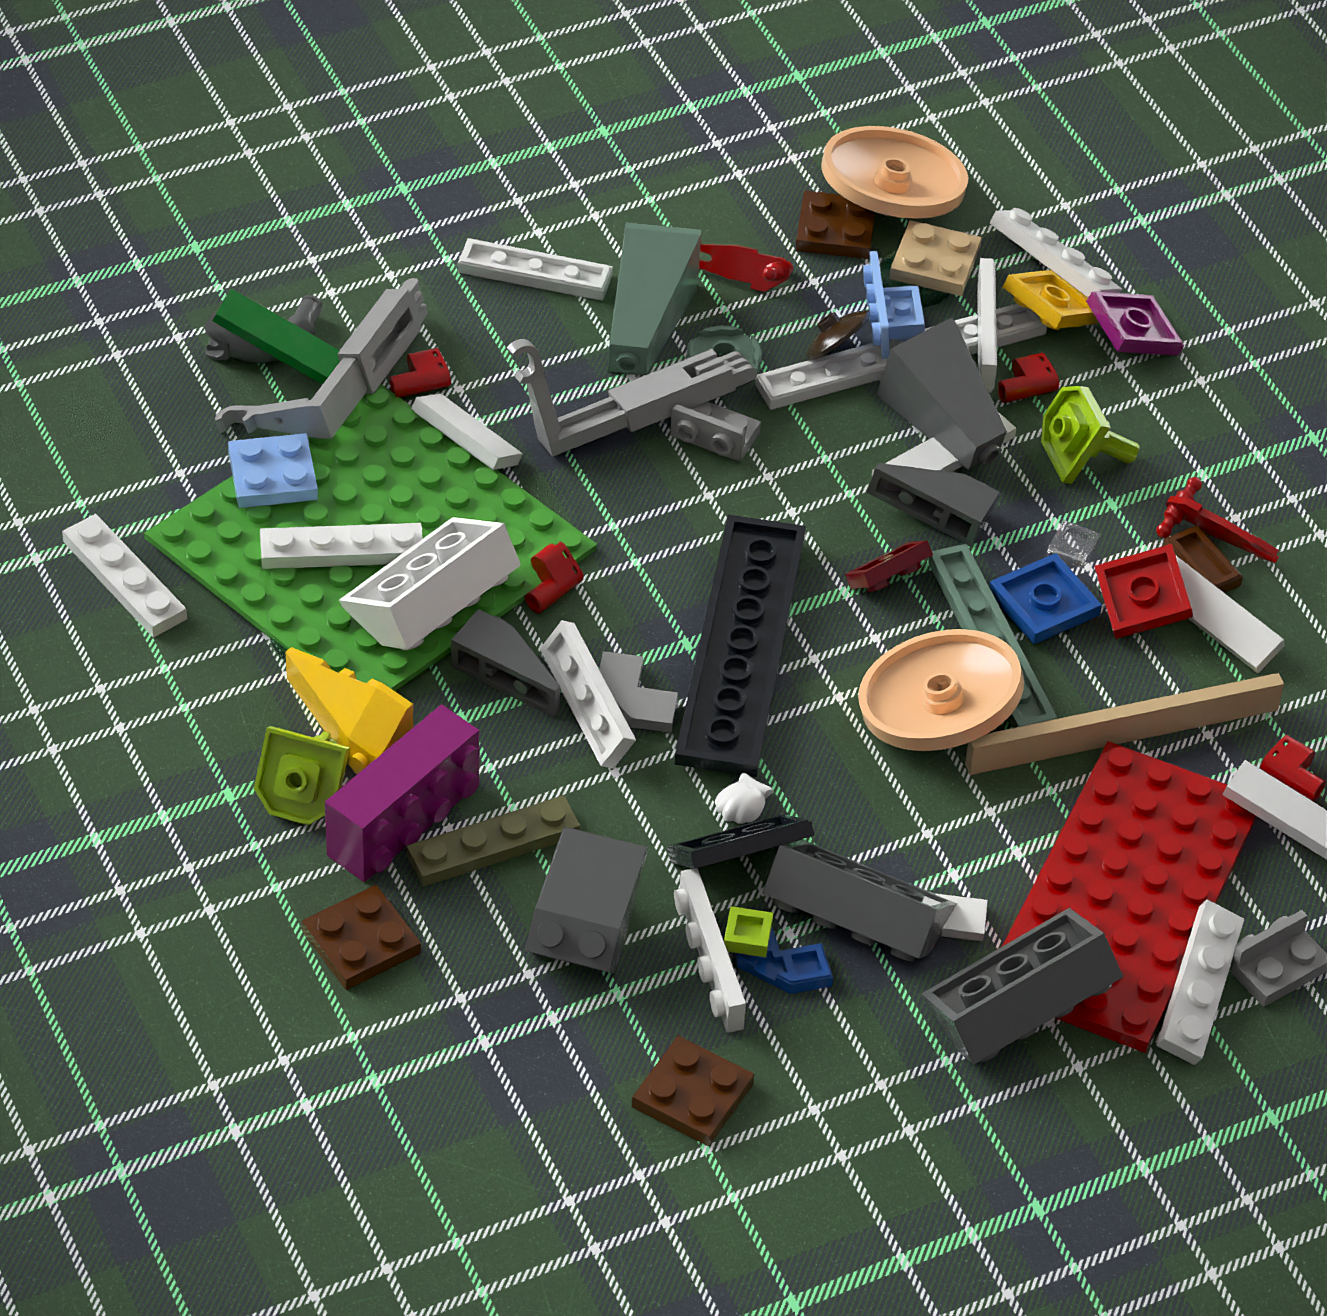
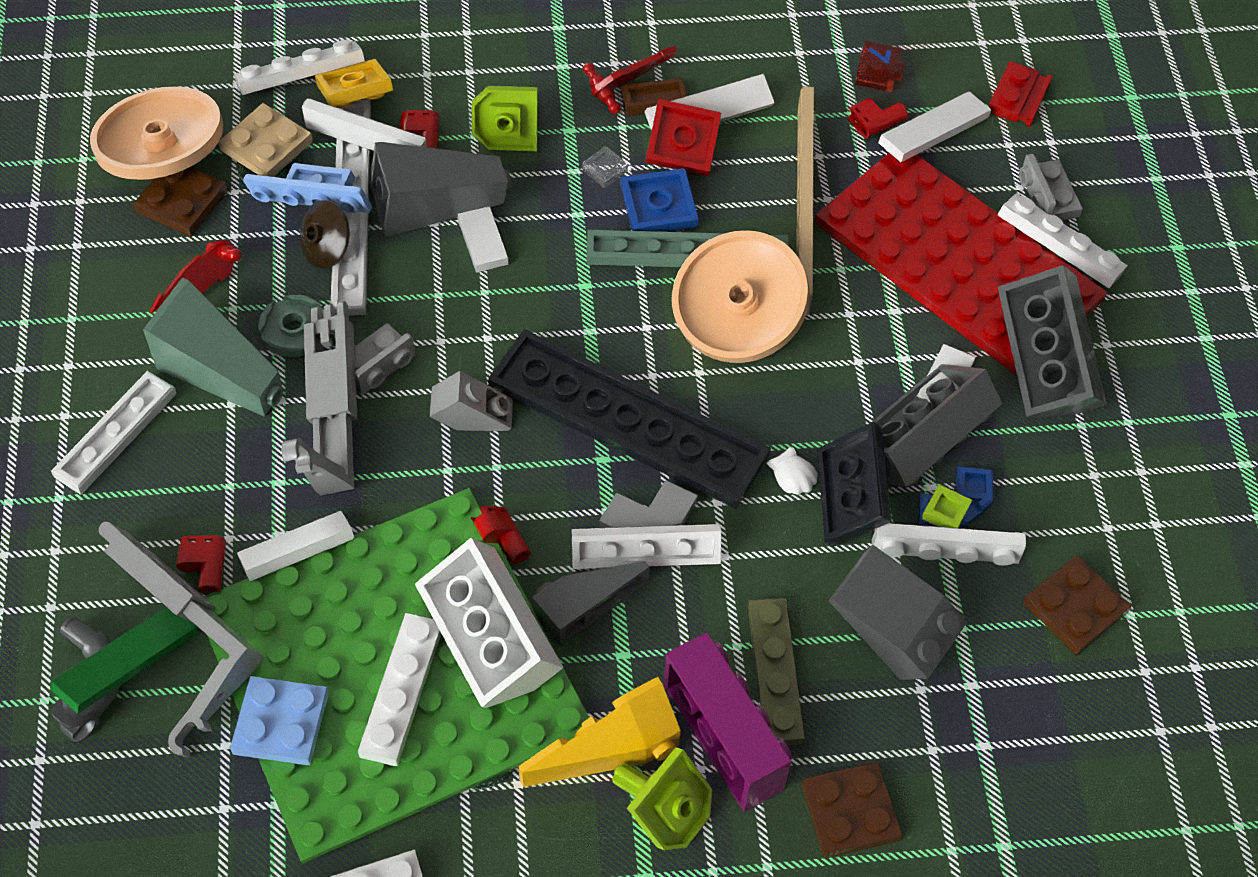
camera: 70 degrees left, 10 degrees up
dark red plate [845,540,933,592] -> none
dark grey slope [866,463,1000,547] -> none
magenta tile [1086,292,1184,356] -> none
none -> light grey slope [430,371,513,431]

